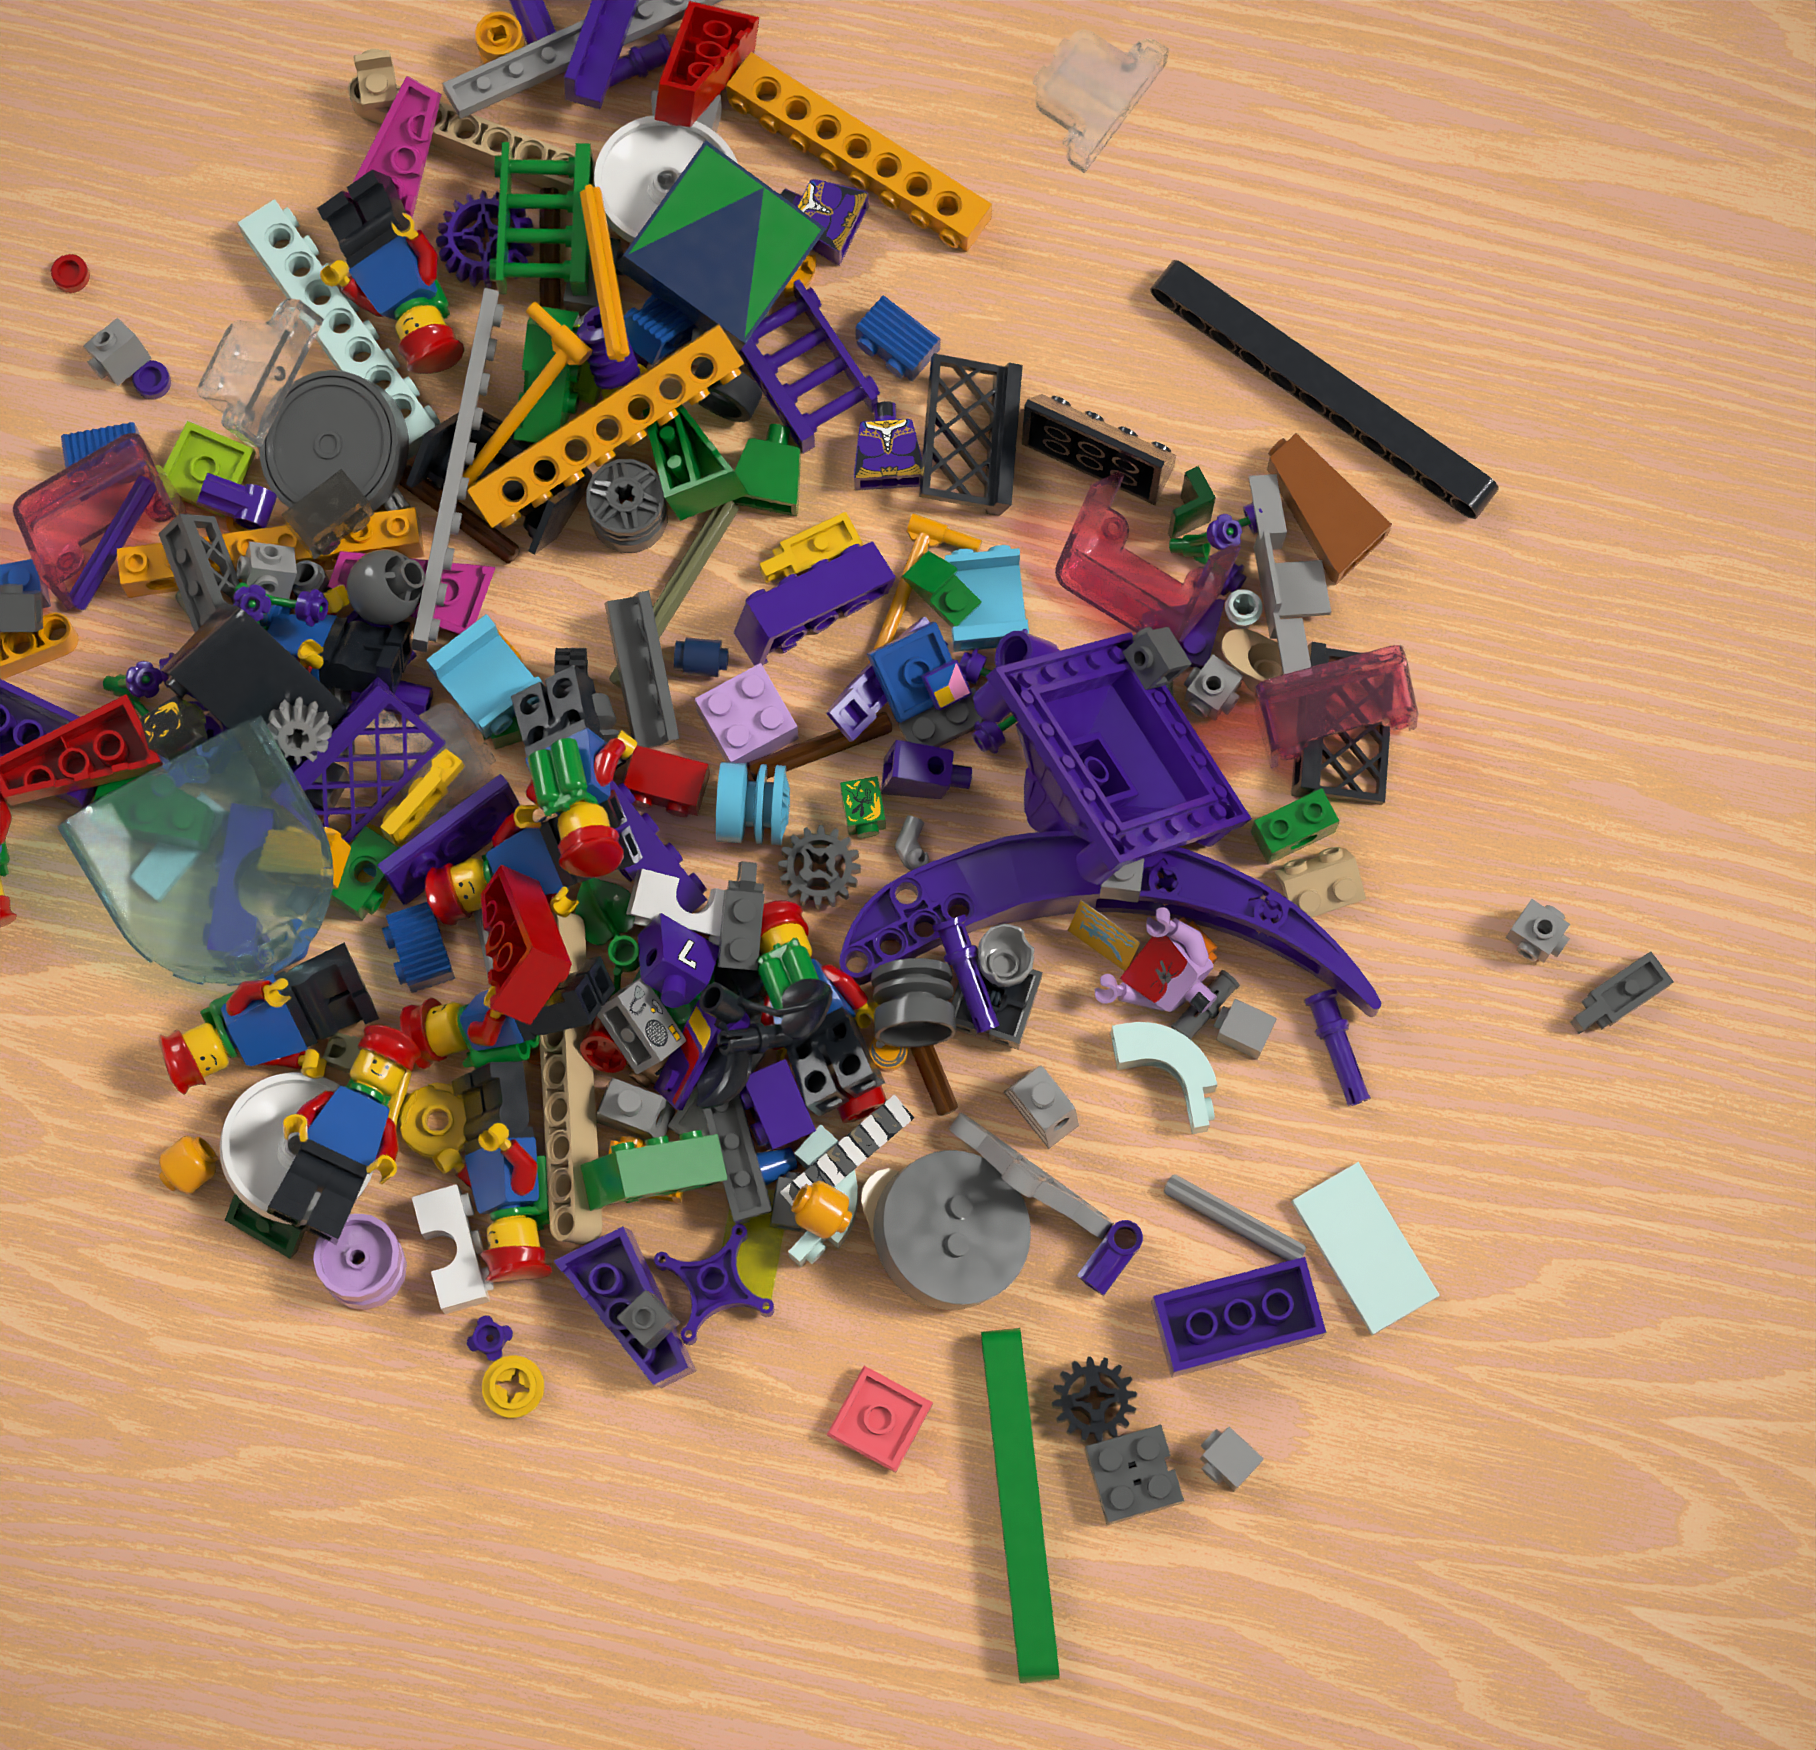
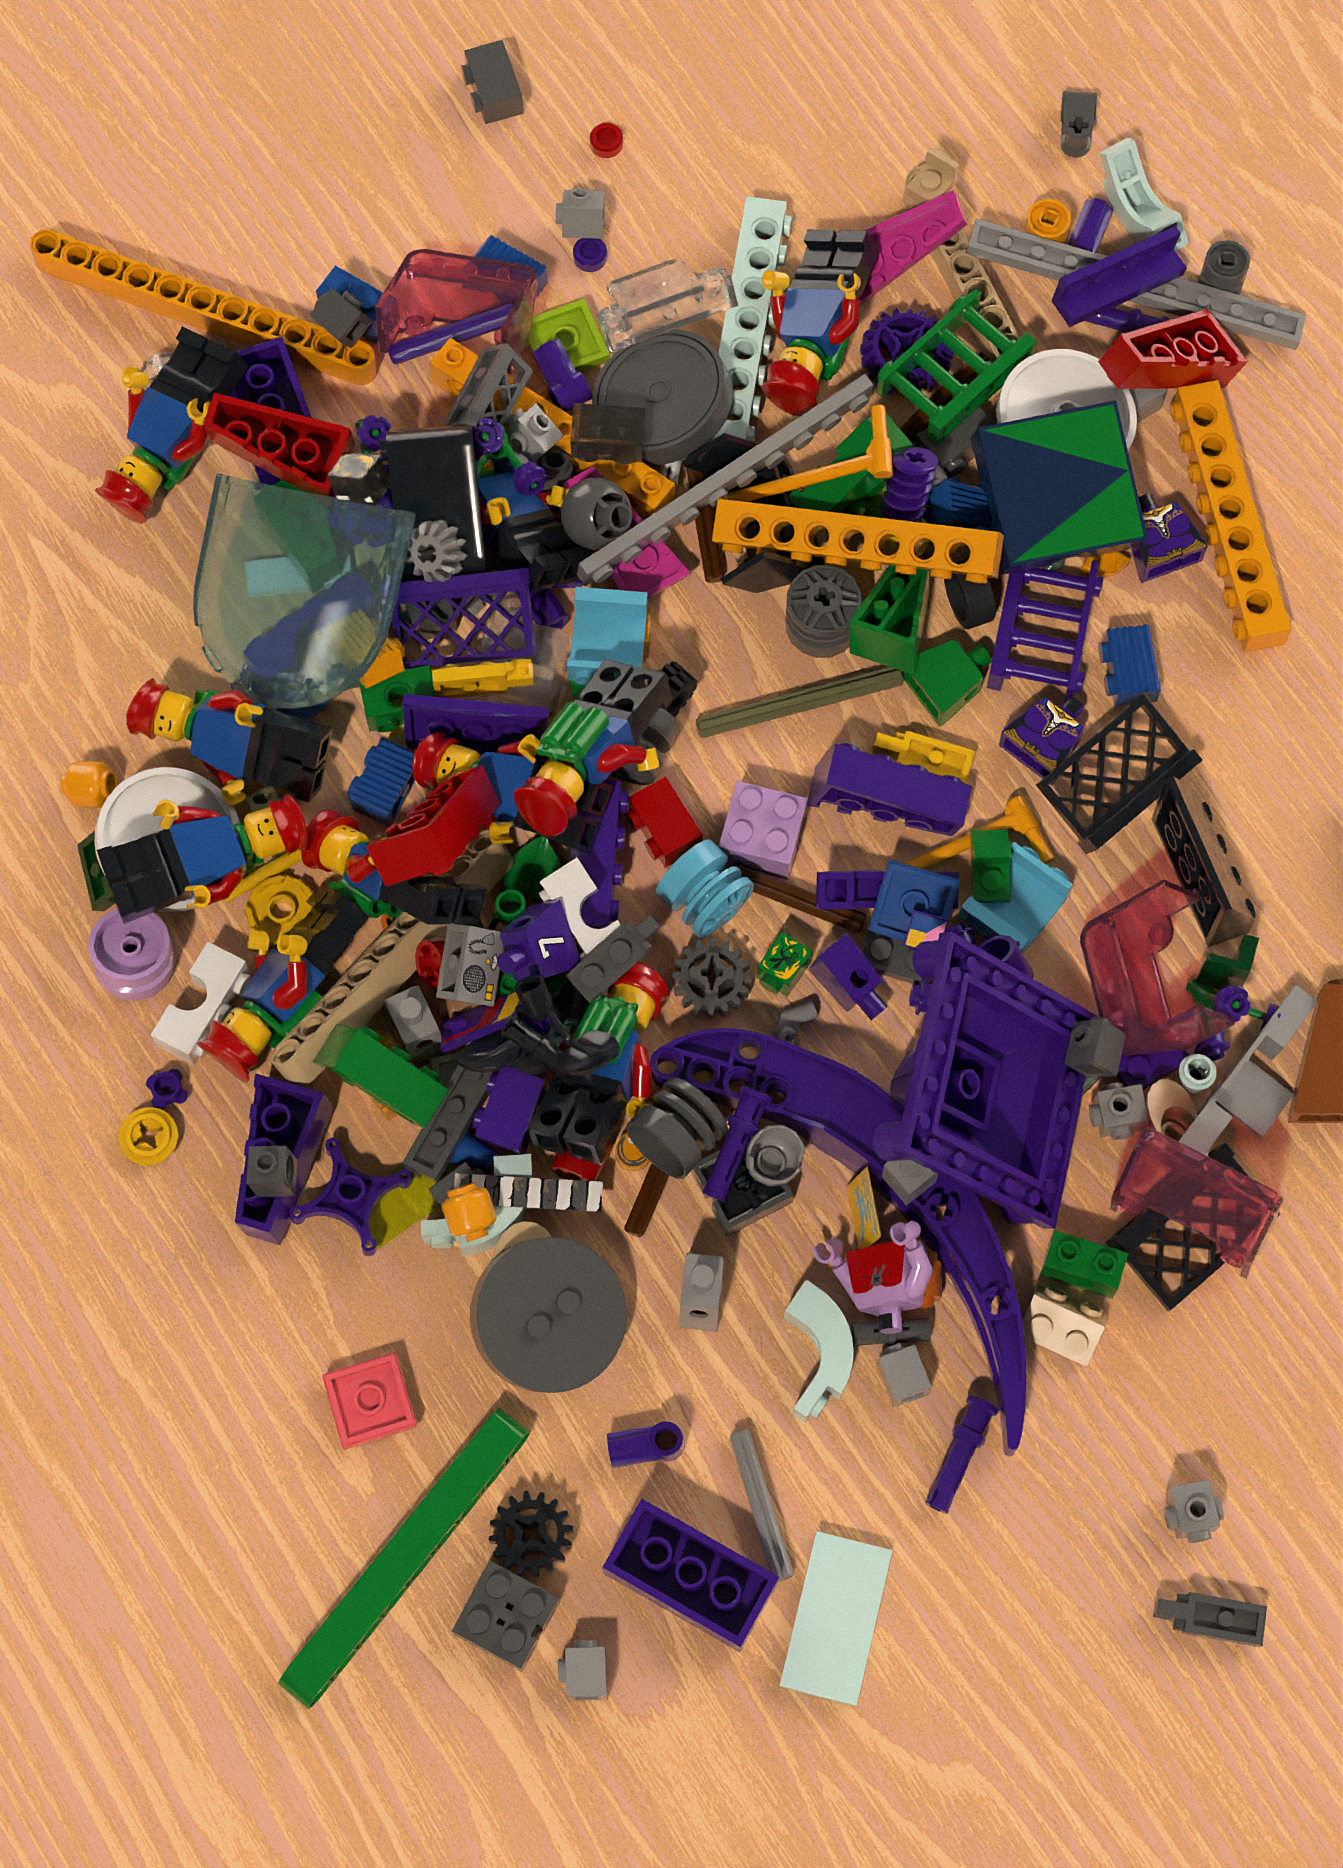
camera: 45 degrees right, 5 degrees down
light orange axle [580,184,630,362] -> none
dark grey fence [604,590,679,748] -> none
dark blue brick [674,637,729,678] -> none
light grey beam [949,1113,1114,1239] -> none

